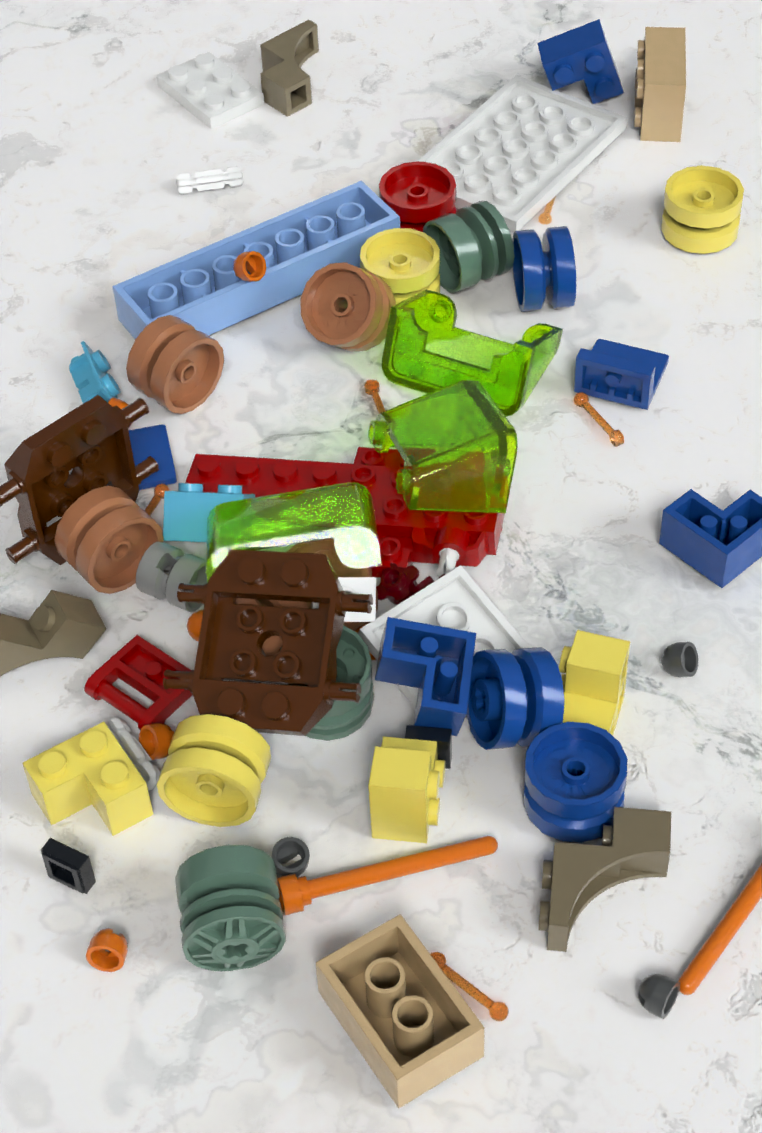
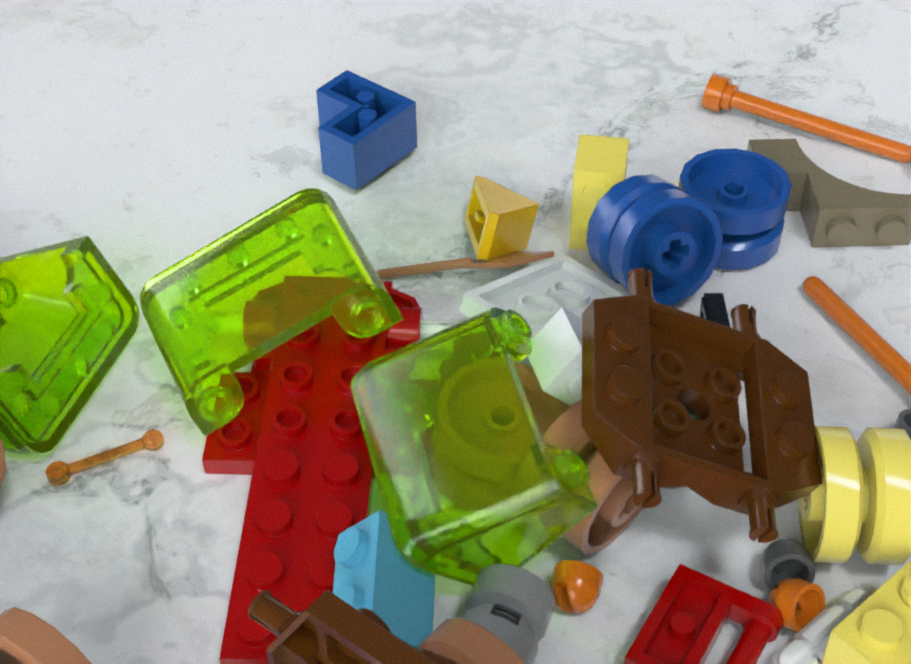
camera: 100 degrees left, 5 degrees down
light yellow brick [368,736,445,843] -> none
blue brick [375,617,476,736] -> none
blue bracket [574,339,669,410] -> none
clear orange hinge [574,392,624,447] -> none
dark grey hinge [661,642,698,677] -> none
none -> nougat piece [376,251,554,279]
none -> yellow slope [464,176,539,260]

